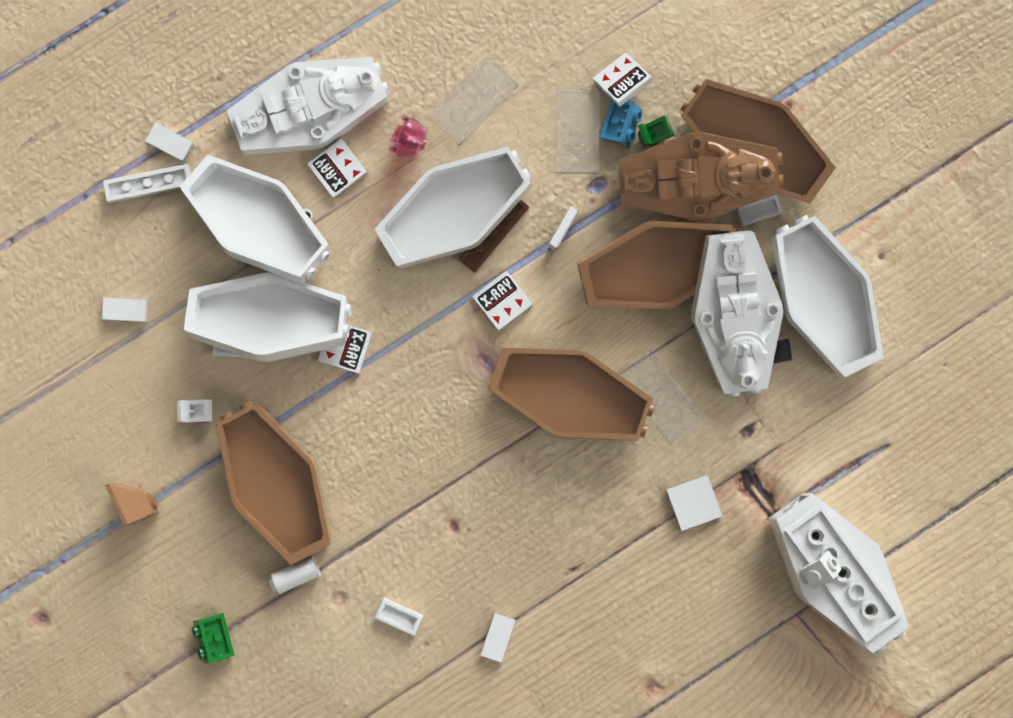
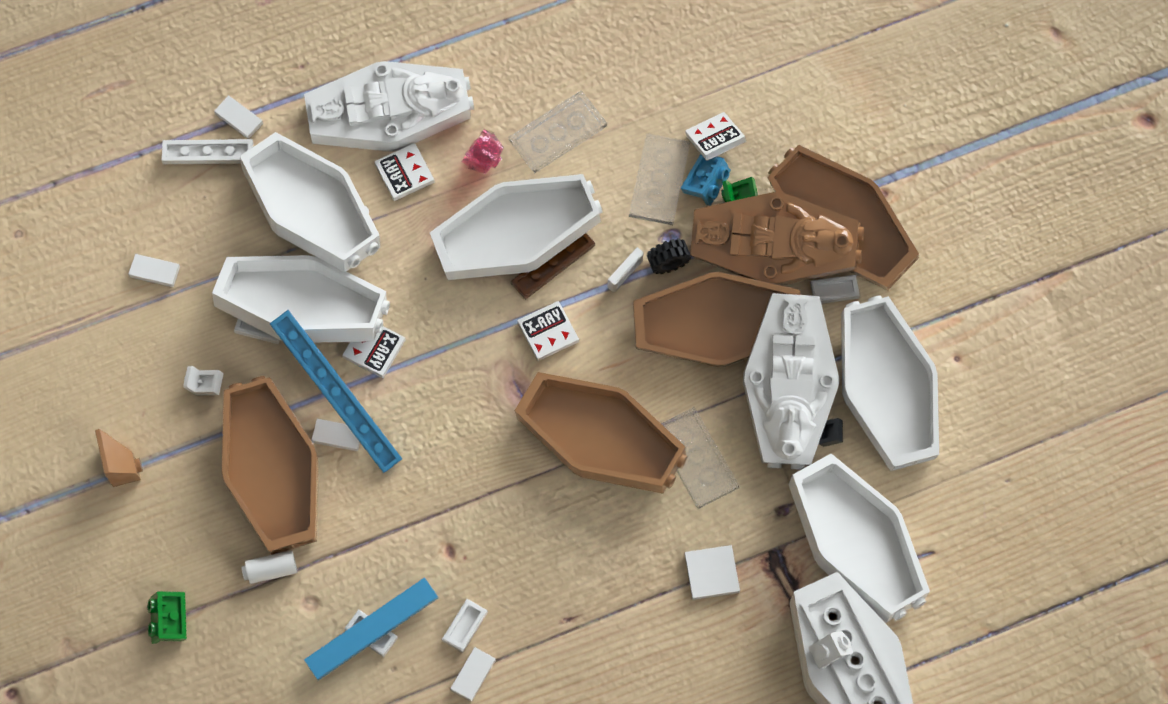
camera: 10 degrees right, 15 degrees down
none -> dark azure tile [269,310,402,473]
none -> dark azure tile [304,577,438,681]
none -> white tile [312,419,360,451]
none -> white tile [442,599,488,653]
none -> black tyre [647,238,691,274]
none -> white container [788,454,930,623]

